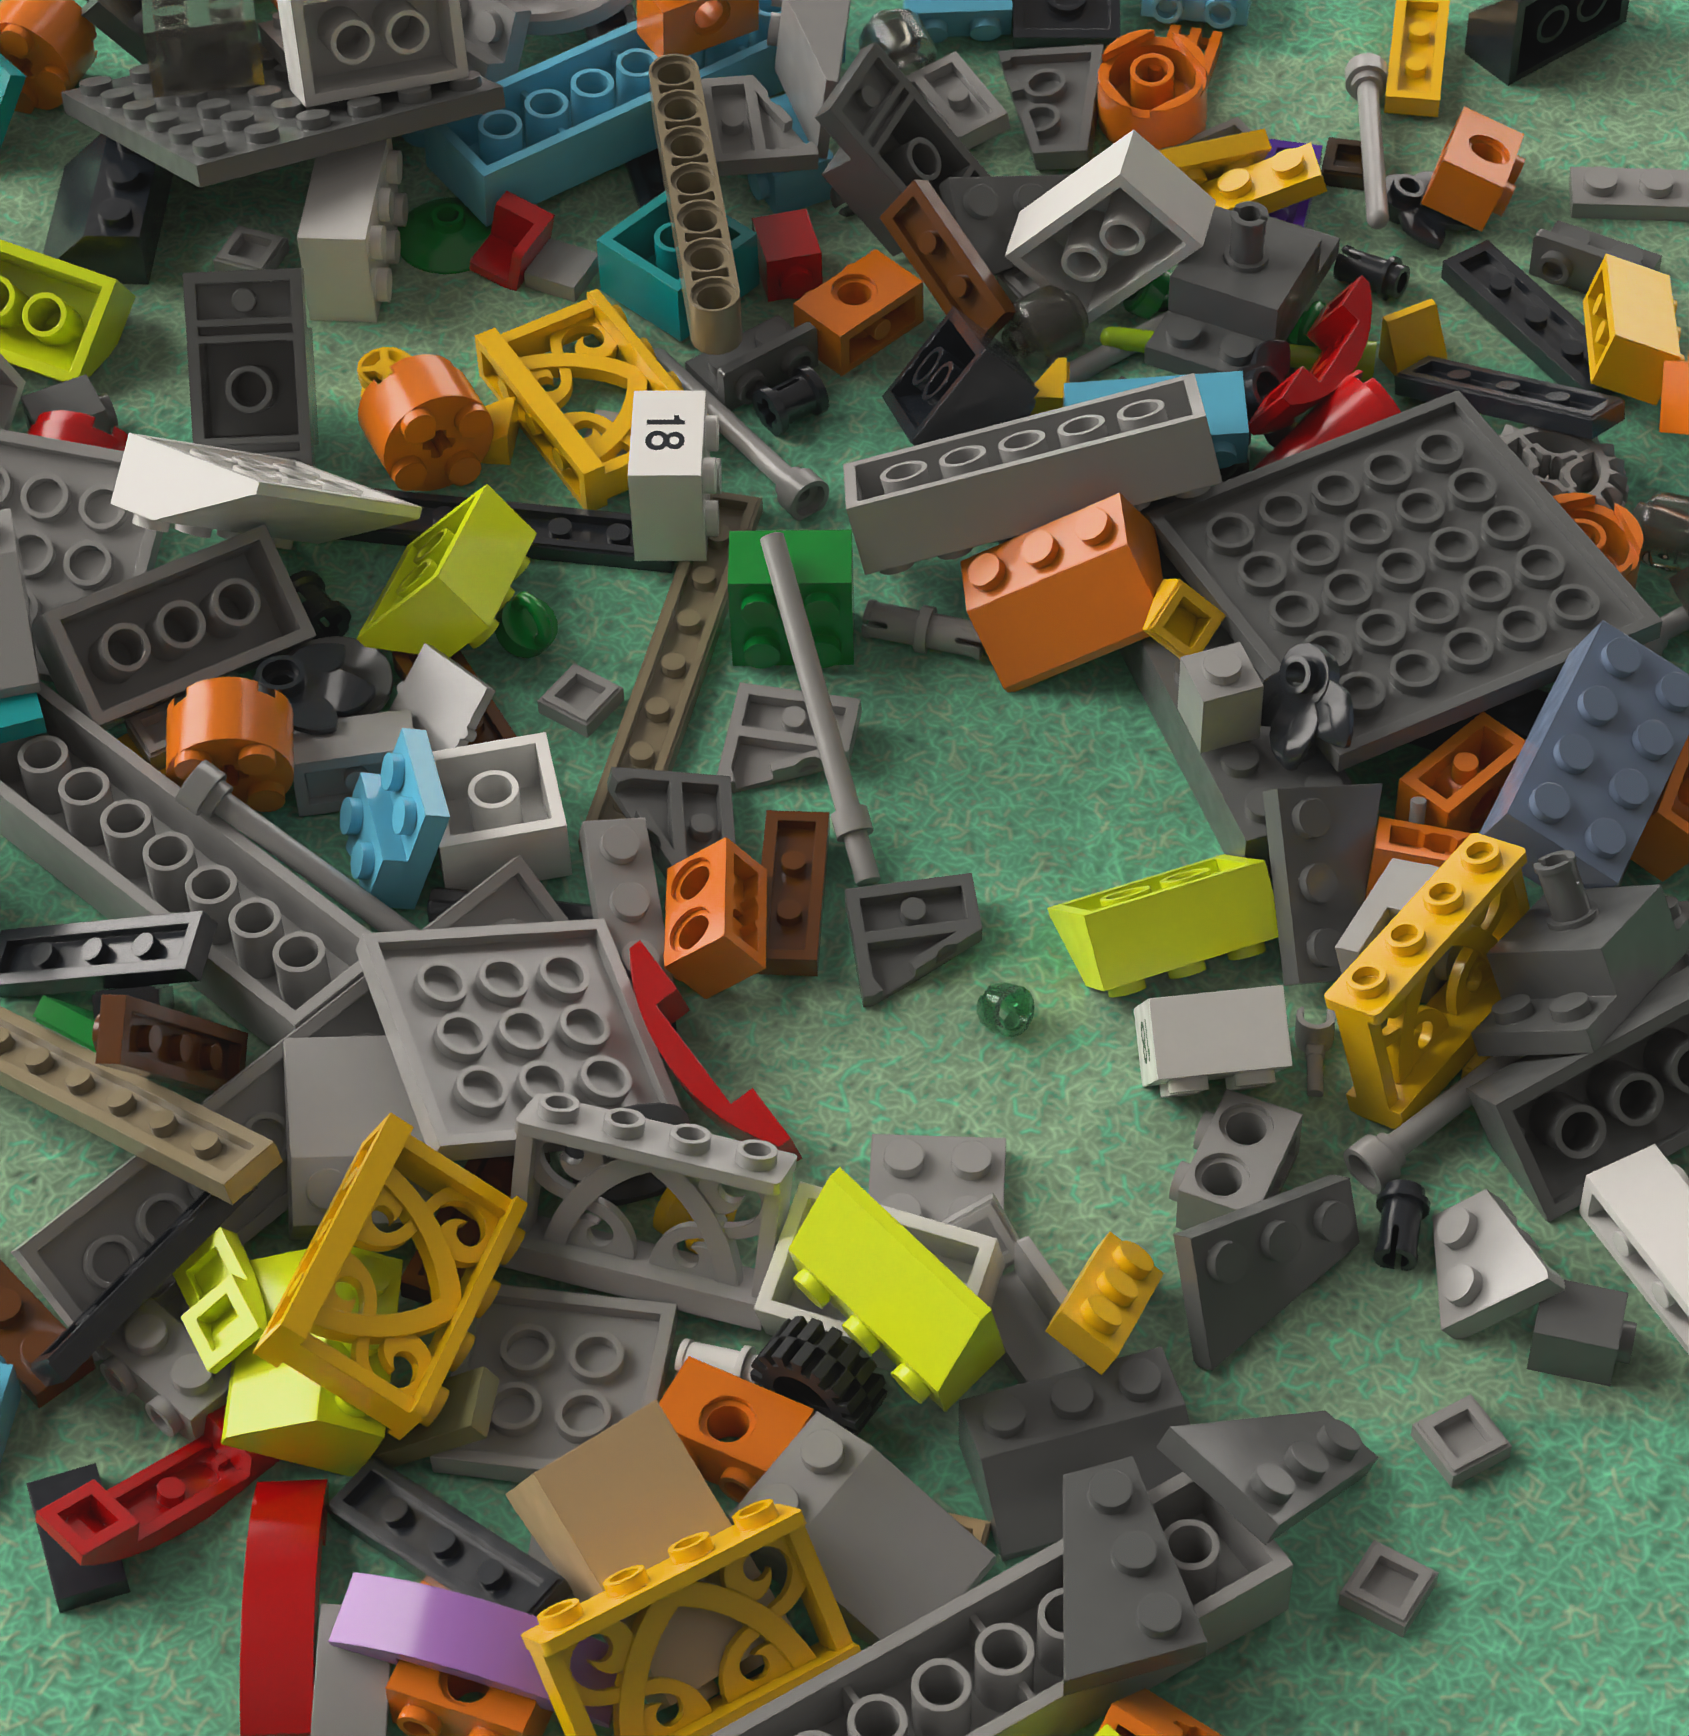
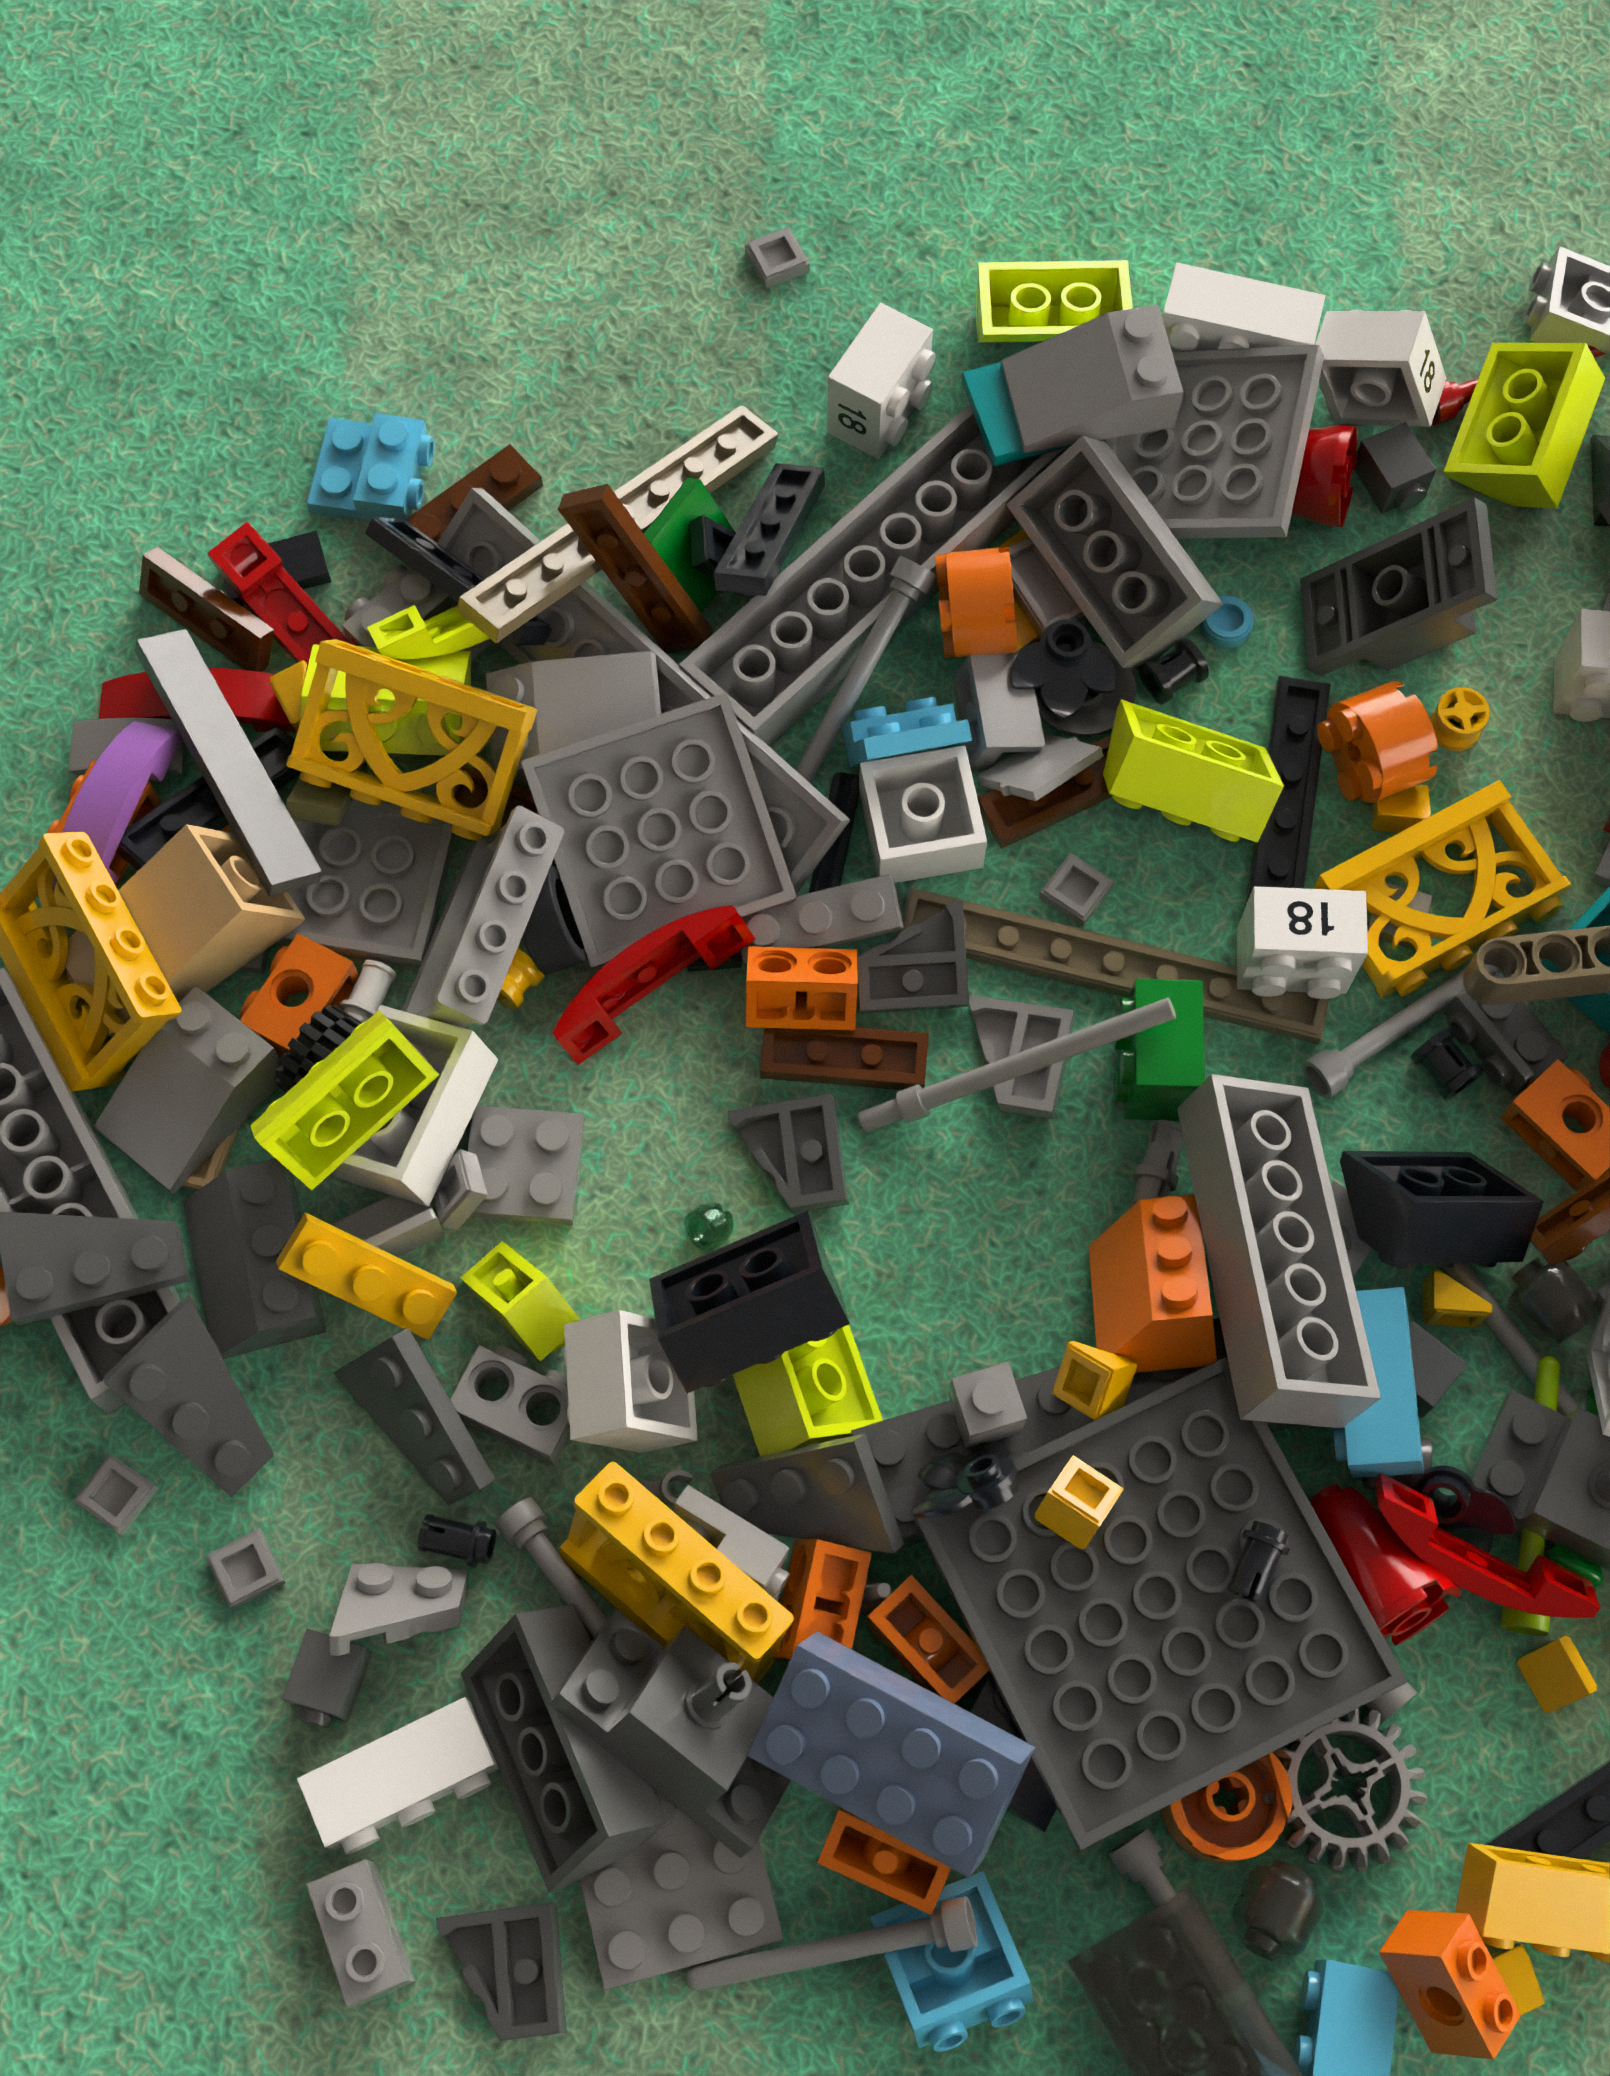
camera: 90 degrees right, 20 degrees up
white slope [110,433,422,550] -> none
green tile [495,591,558,658] -> none
black tile [1394,356,1625,439] -> none
none -> tile [135,629,322,896]
none -> reddish brown plate [139,547,274,672]
none -> yellow slope [269,661,308,732]
none -> neon yellow slope [460,1241,581,1362]
none -> black slope [649,1210,850,1394]
none -> yellow slope [1034,1455,1124,1550]
none -> black pin [1226,1521,1290,1605]

